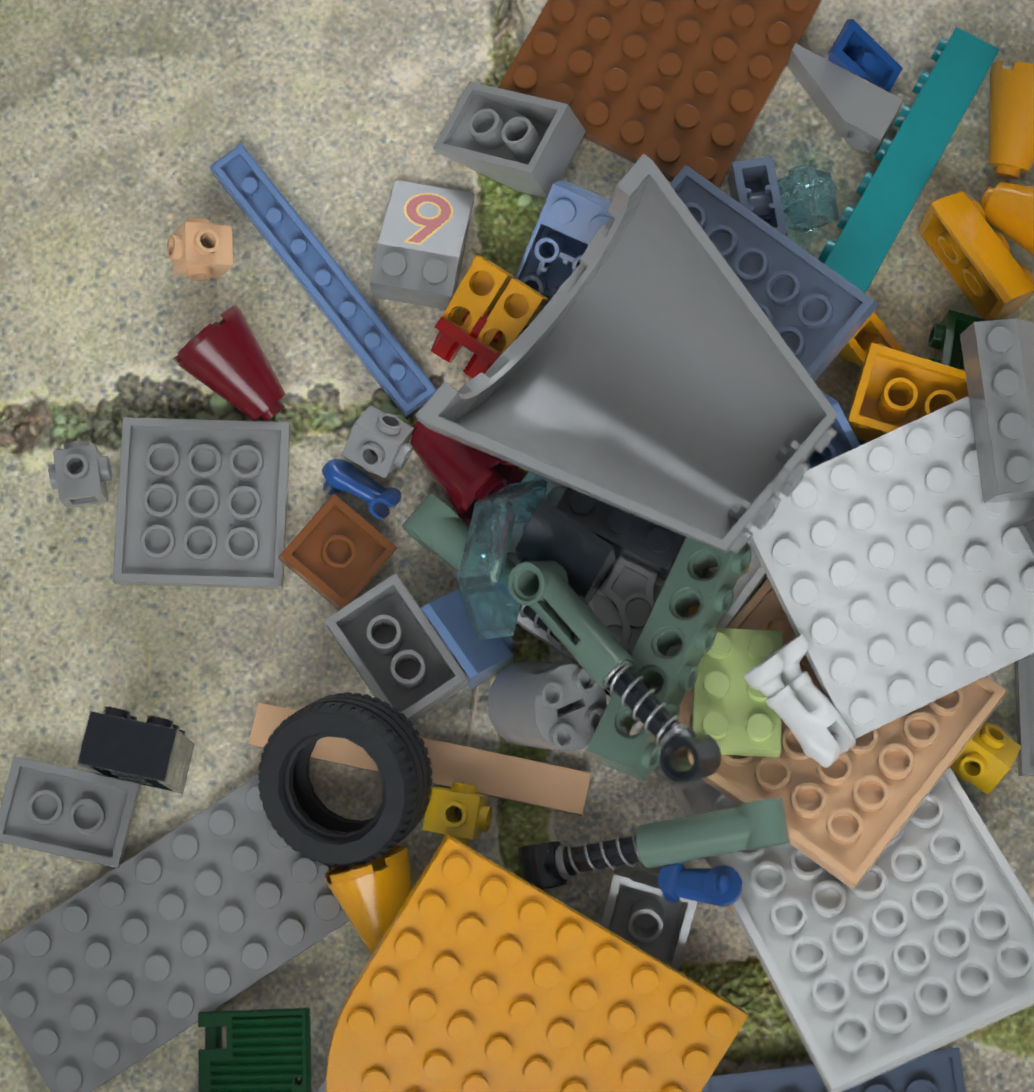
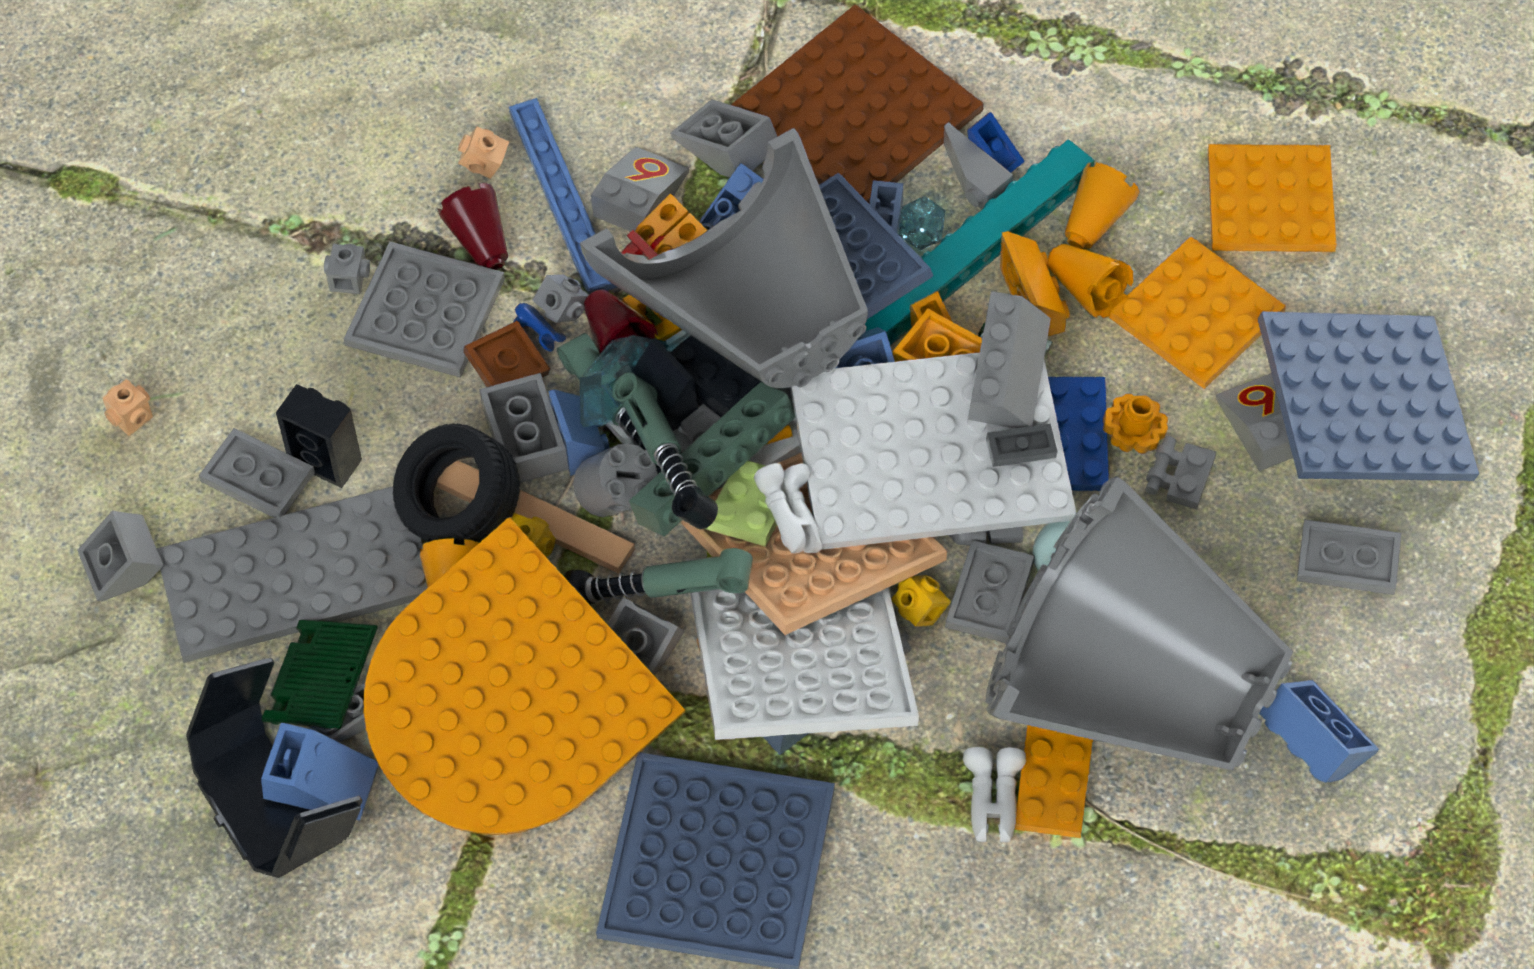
camera: 20 degrees right, 20 degrees down
blue piece [658,863,743,907] -> none

